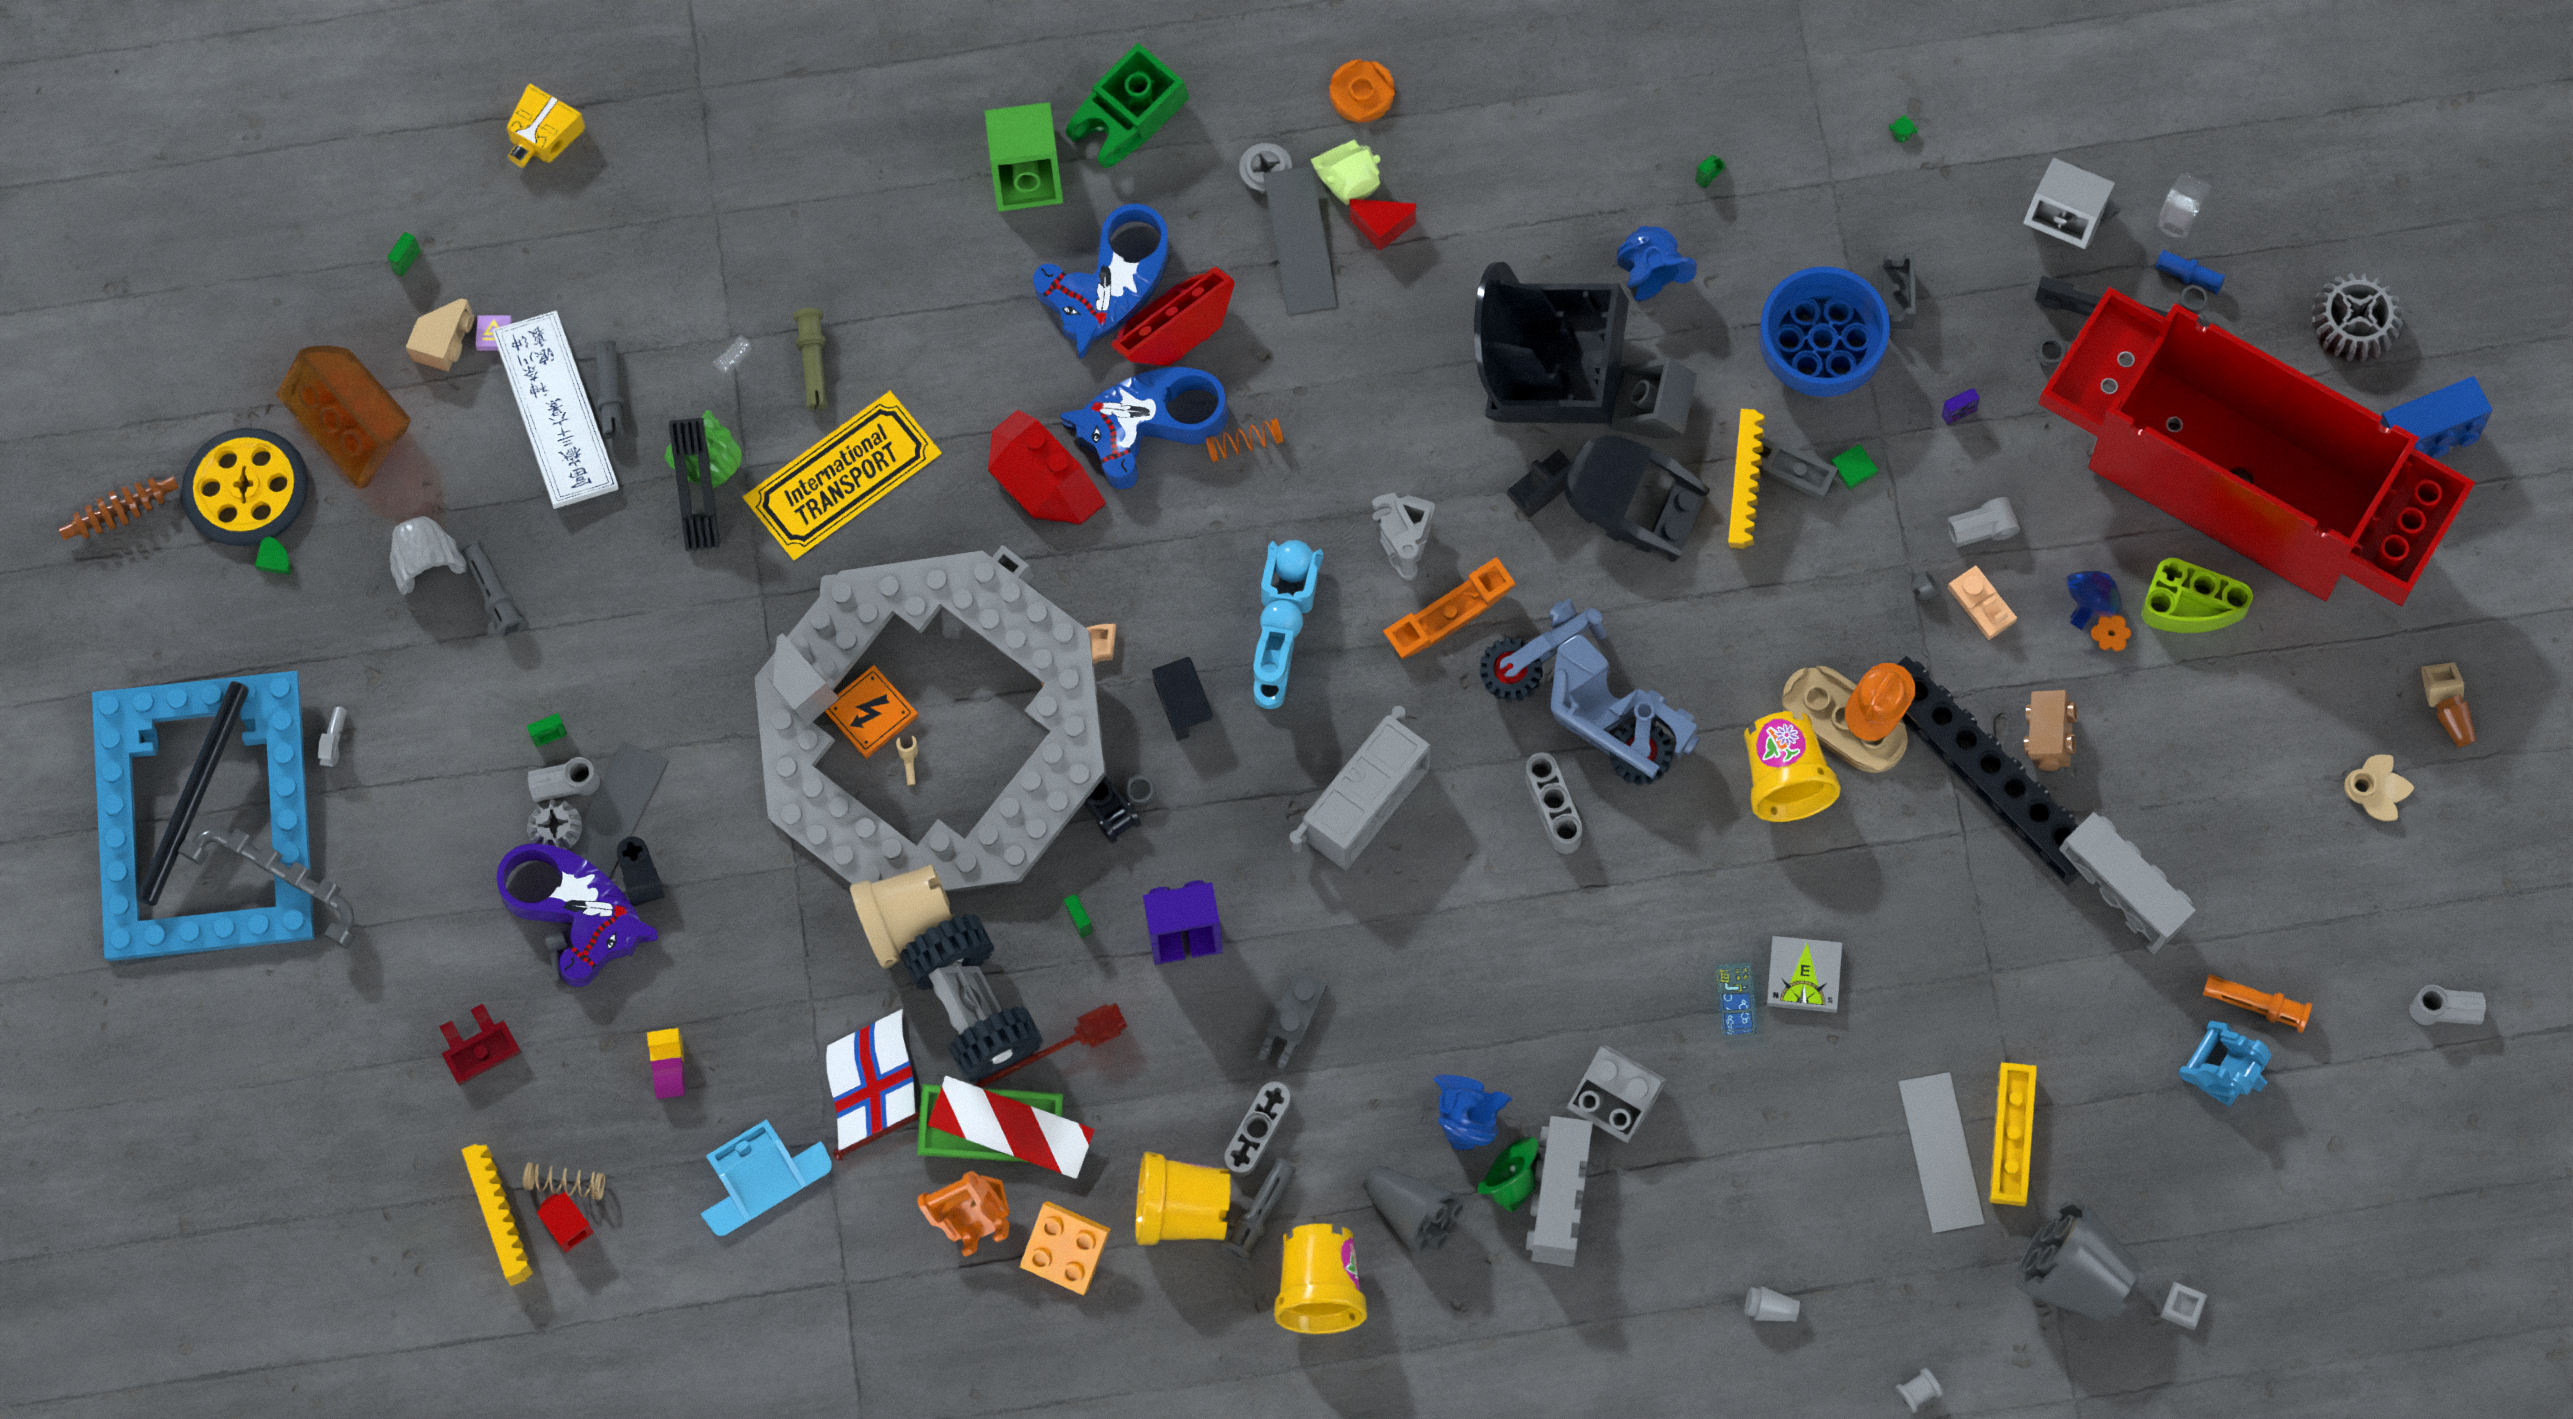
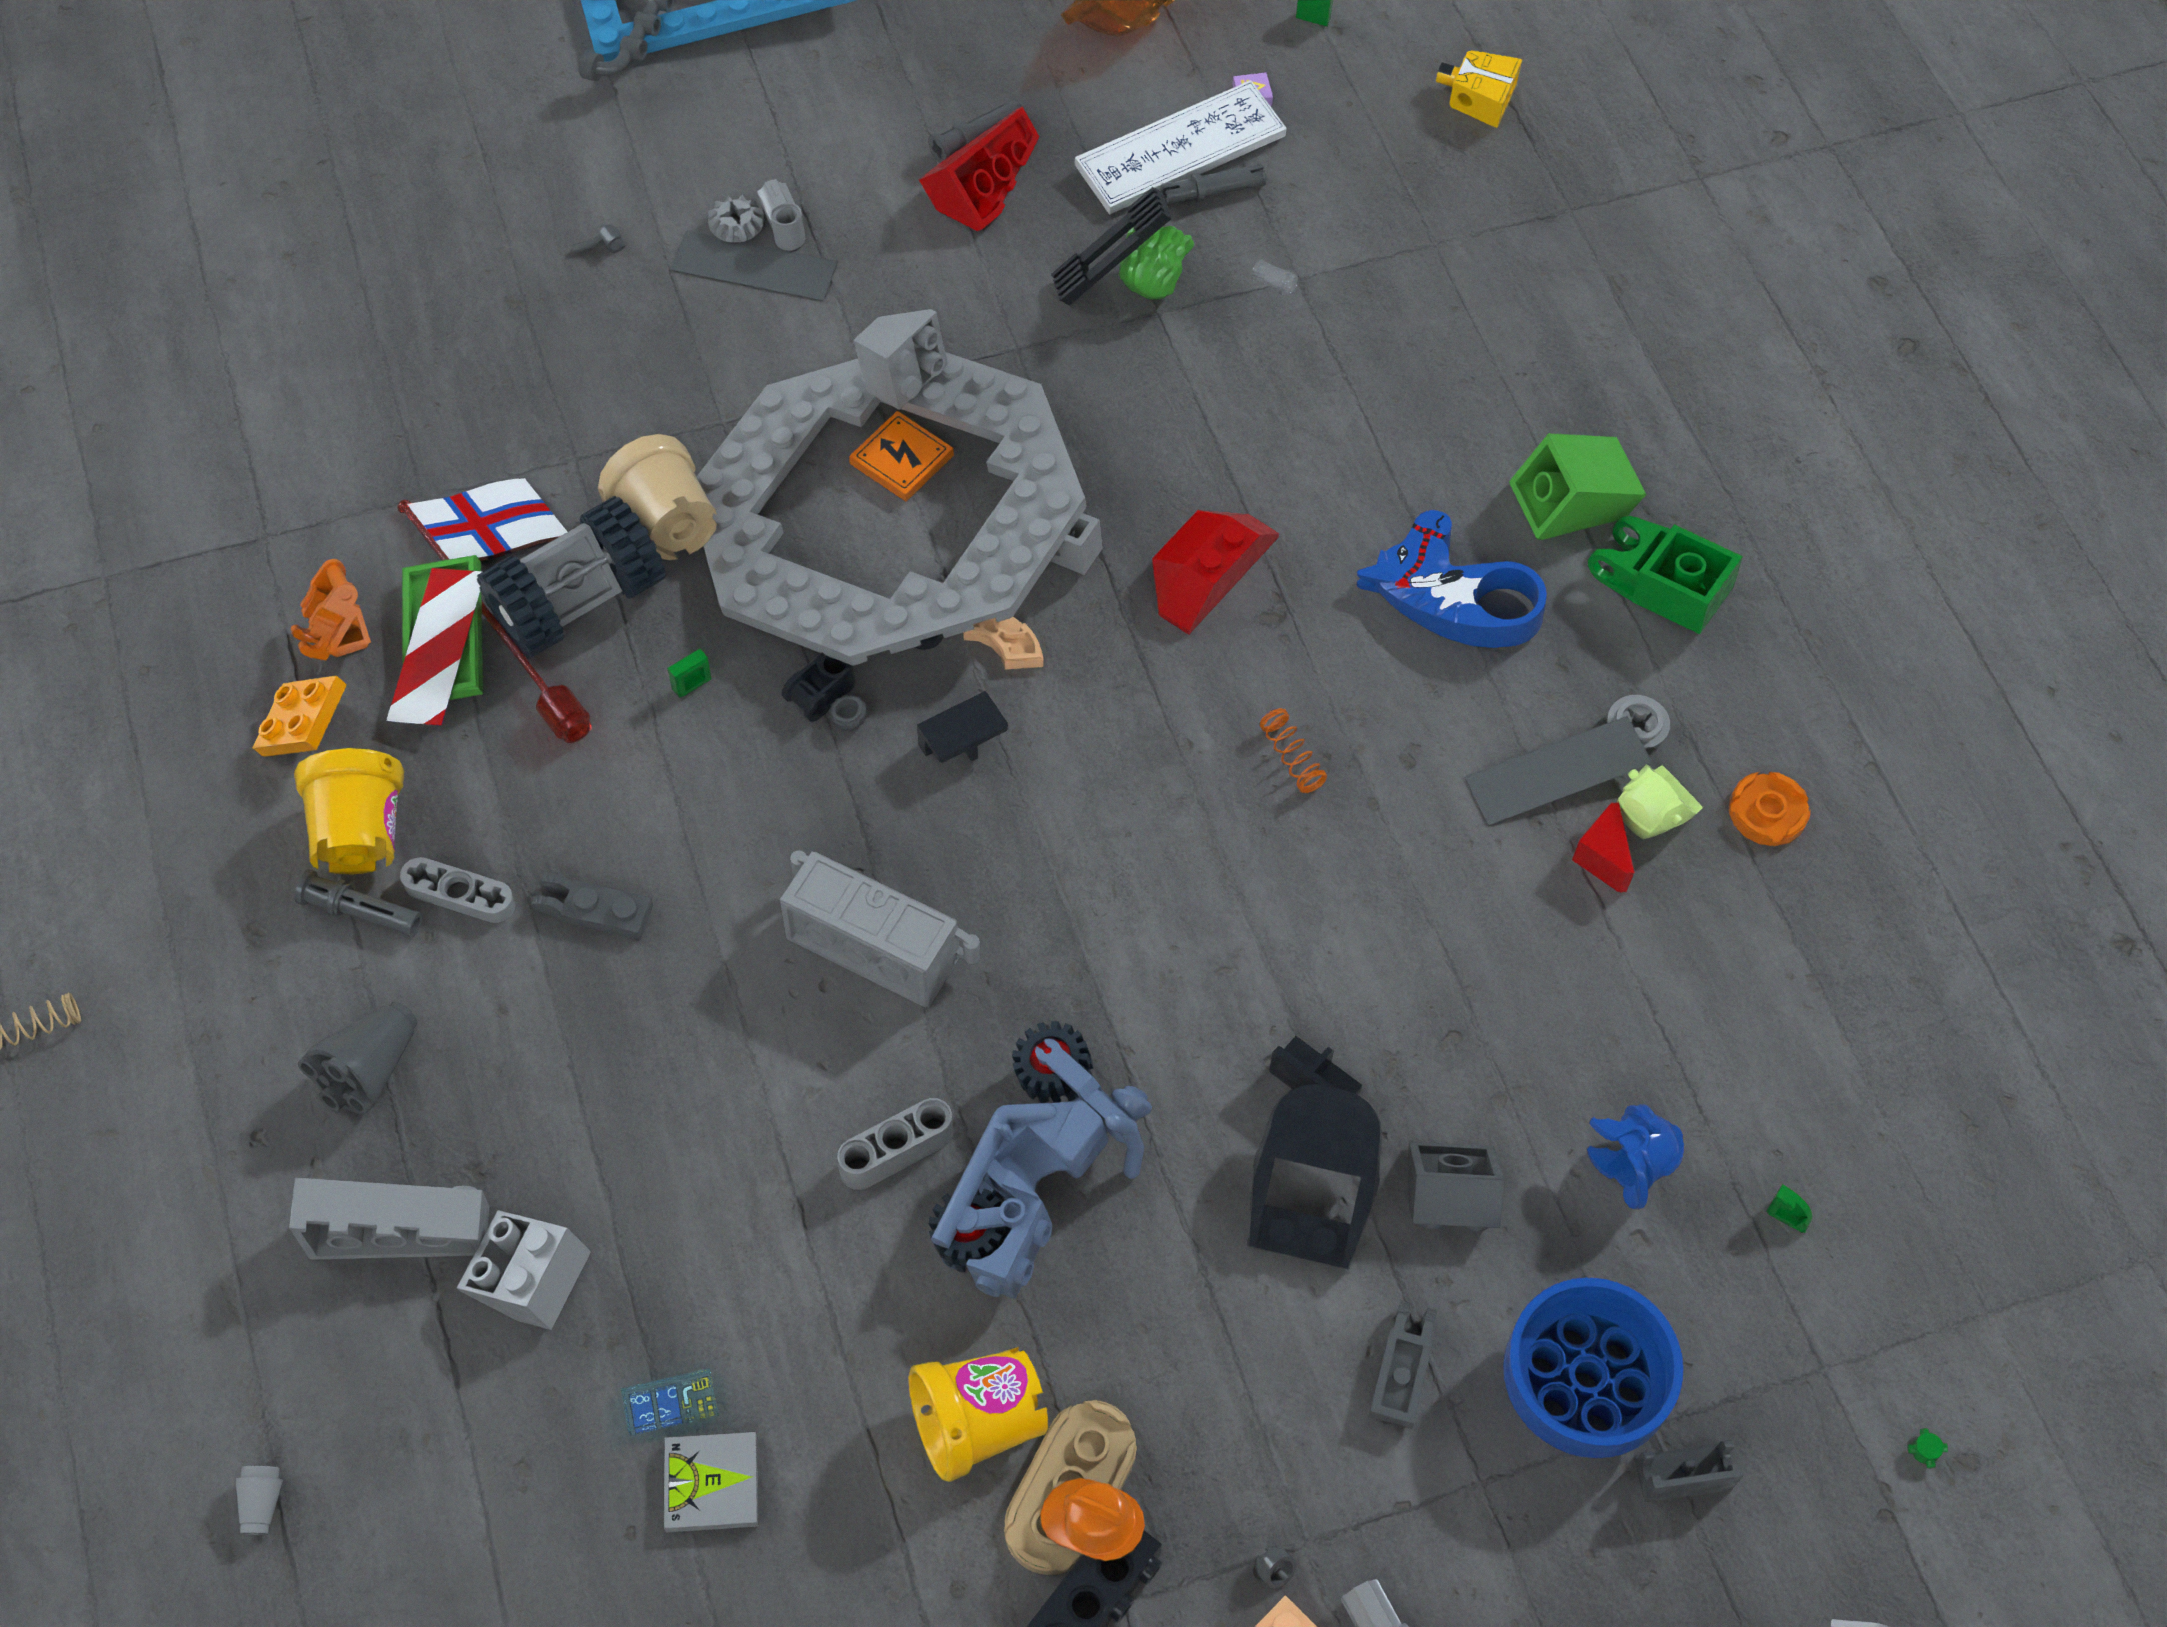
camera: 75 degrees right, 10 degrees down
light grey bar [318,707,347,767] -> none
light grey hair [390,516,468,595] -> none
tan slope [406,298,474,372] -> none
dark red plate [439,1003,521,1086] -> none
yellow gear [461,1144,533,1286] -> none
dark purple animal [496,843,658,987] -> none
tan piece [523,1162,605,1201] -> none
green tile [527,713,567,747] -> none
red brick [536,1191,594,1254] -> none
black piece [617,836,665,907] -> none
leg [647,1028,686,1100] -> none
medium azure plate [701,1119,832,1236] -> none
yellow sticker [742,391,942,561] -> none
olive pin [793,308,828,411] -> none
tan hand [896,736,918,787] -> none
blue animal [1060,367,1229,489] -> none
red wedge [1111,266,1235,366] -> none
dark purple piece [1143,880,1223,965] -> none
medium azure piece [1253,540,1324,709] -> none
yellow piece [1274,1224,1367,1334] -> none
light grey piece [1372,492,1435,581] -> none
orange slope [1383,557,1516,660] -> none
blue helmet [1433,1075,1512,1150] -> none
black plate [1474,262,1629,424] -> none
green piece [1477,1137,1539,1212] -> none
yellow gear [1728,409,1765,549] -> none
green tile [1831,444,1878,491] -> none
dark purple tile [1941,388,1980,425] -> none
none -> red wedge [919,106,1040,231]

